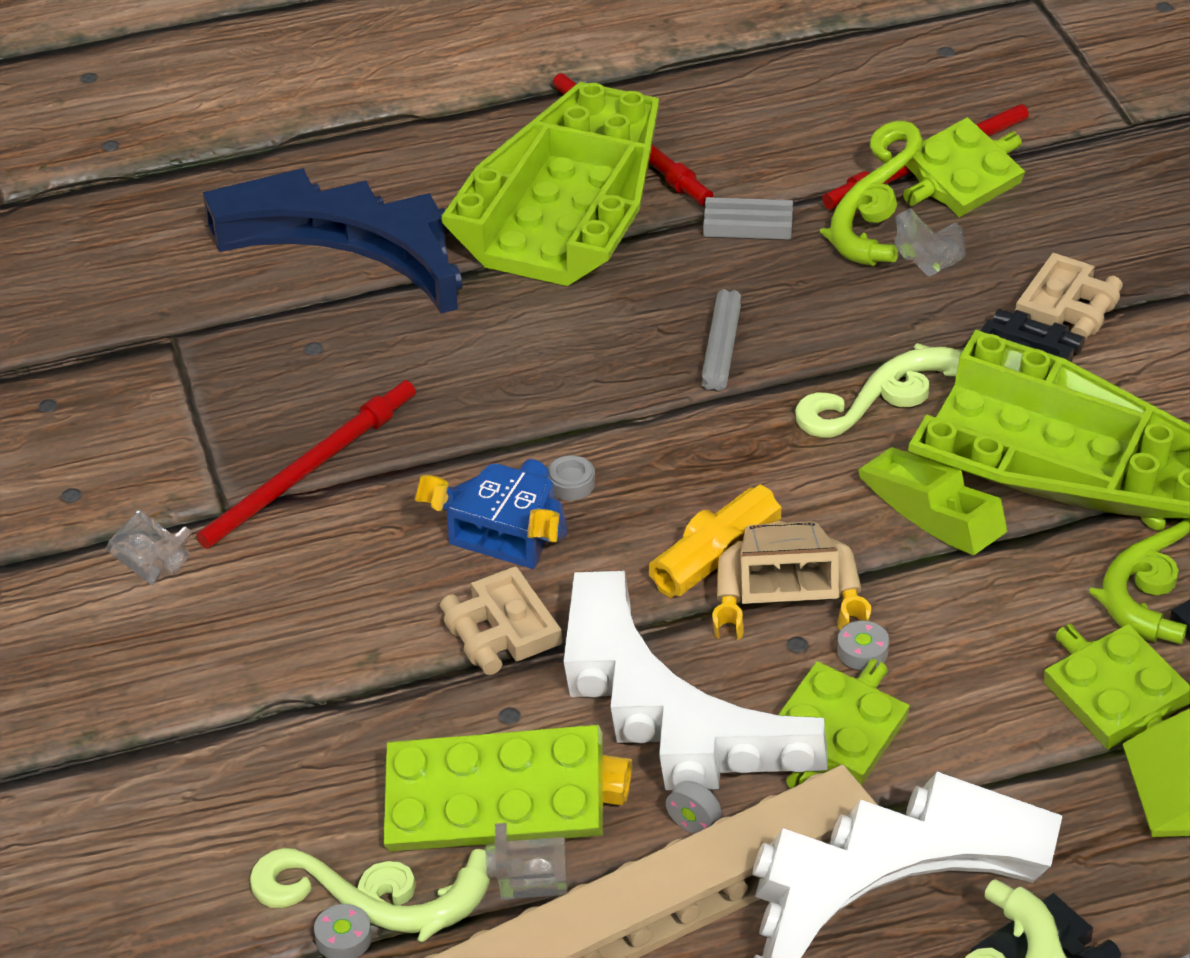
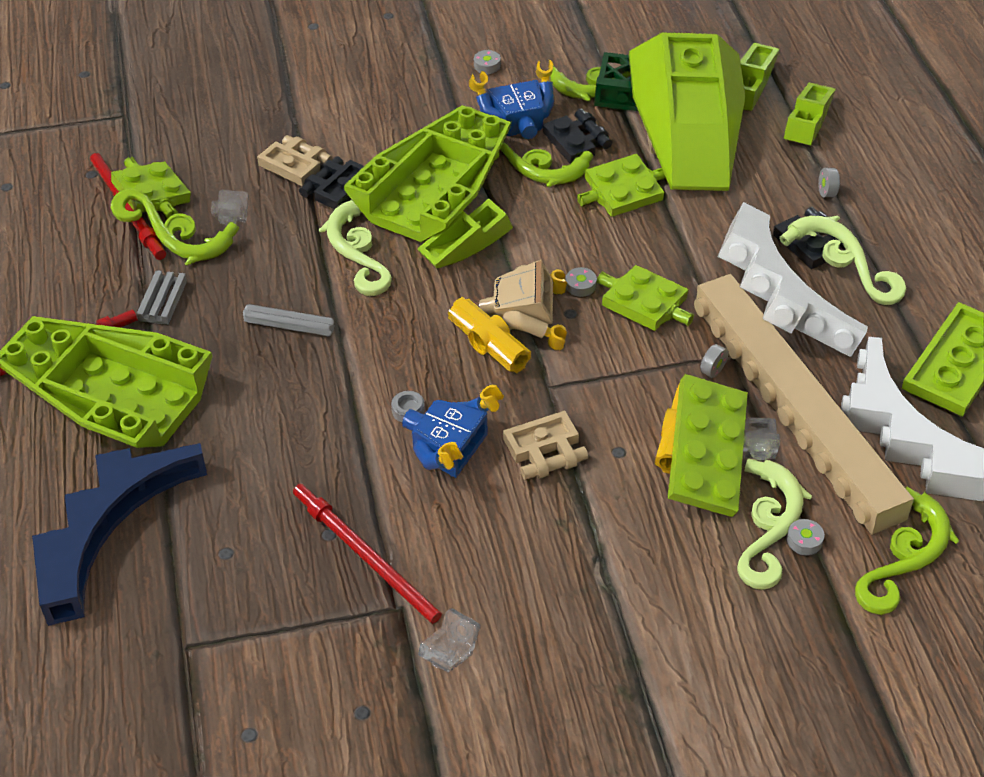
camera: 85 degrees left, 5 degrees up
white arch [564,571,828,790] -> none

